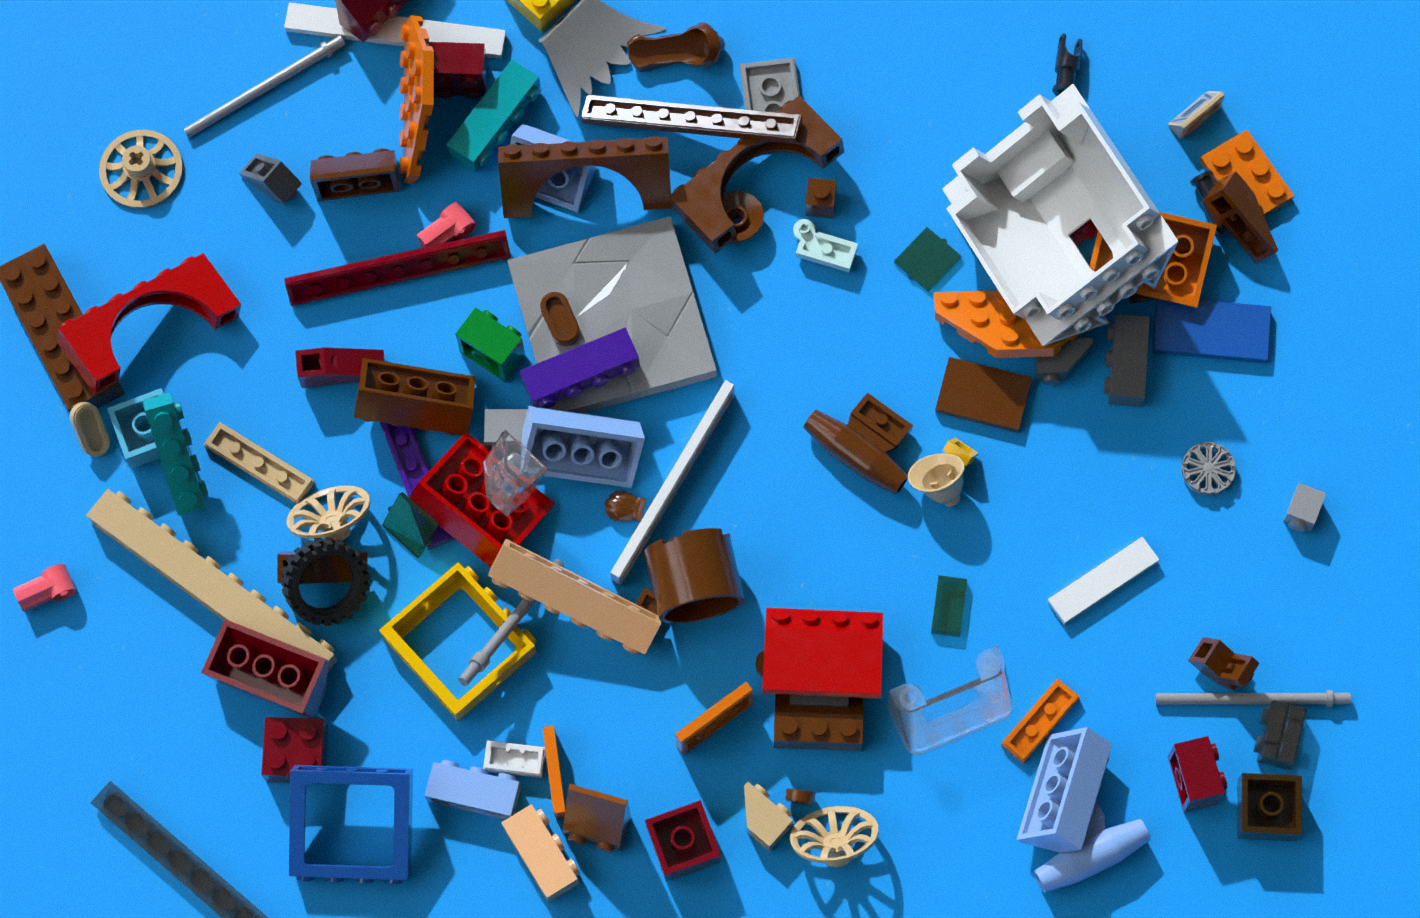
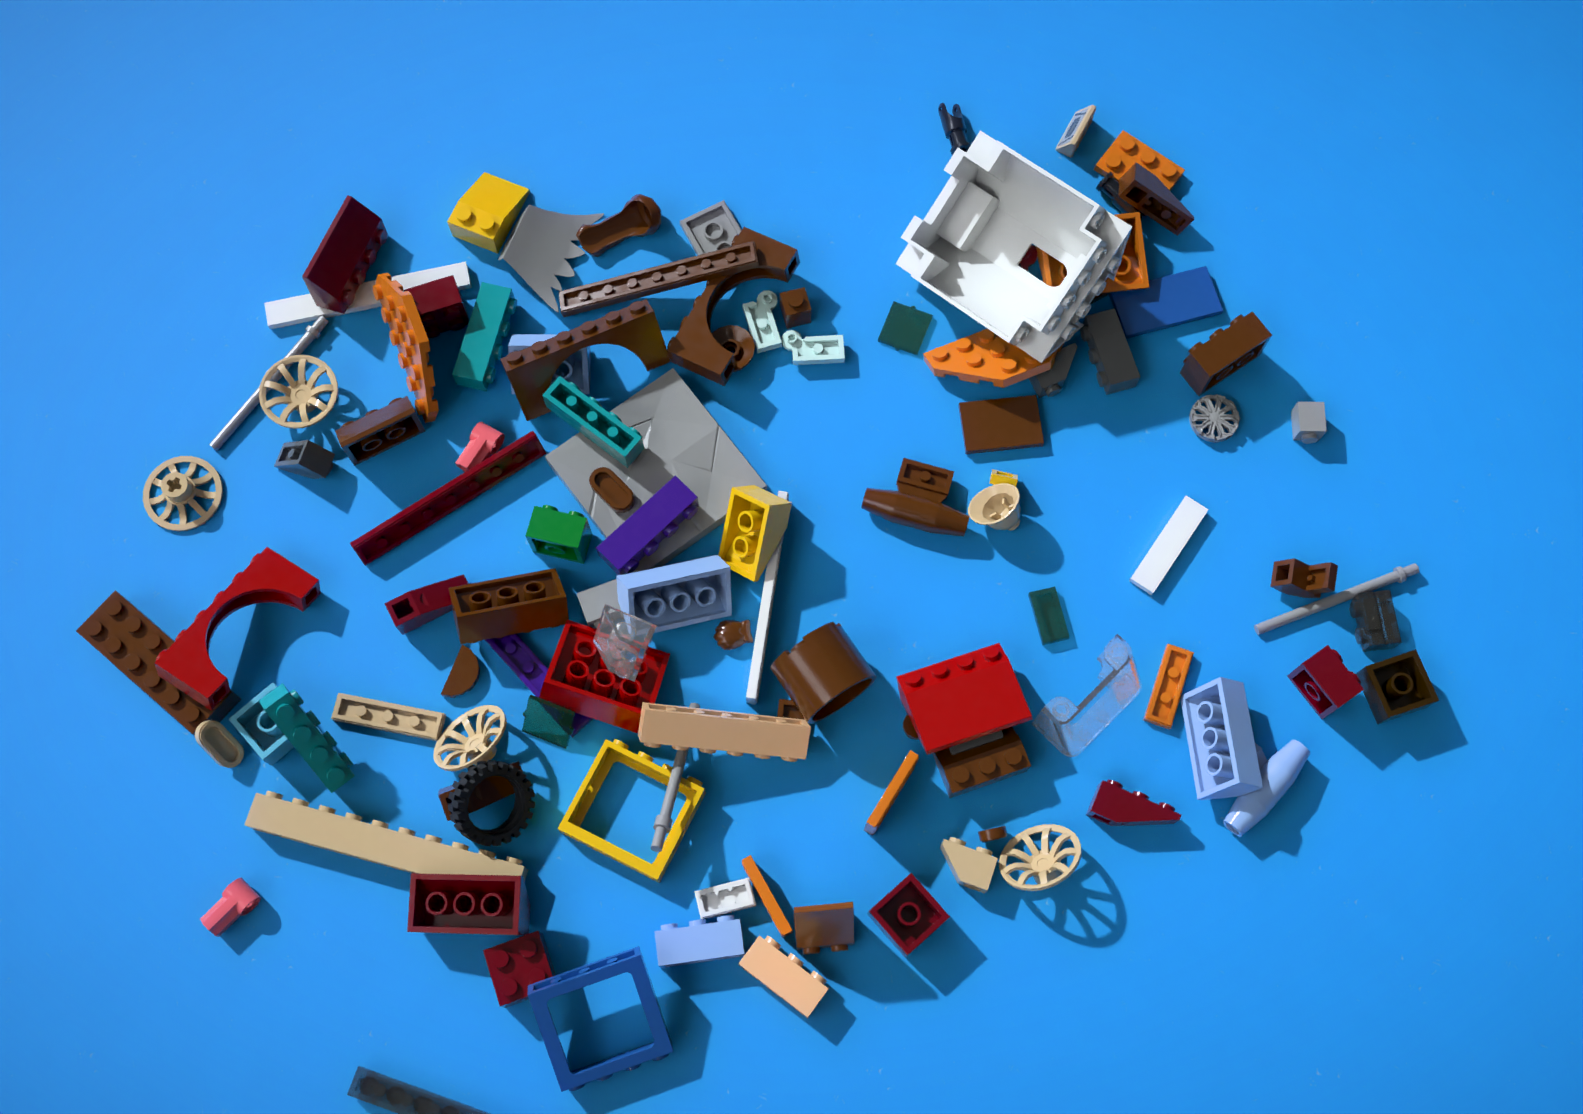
camera: 25 degrees left, 0 degrees up
none -> tan wheel [259,355,338,429]
none -> reddish brown tile [441,645,480,698]
none -> teal brick [542,376,644,468]
none -> yellow slope [718,485,792,582]
none -> light aqua hinge [743,291,782,353]
none -> dark red slope [1086,780,1181,826]
none -> reddish brown brick [1180,311,1272,396]

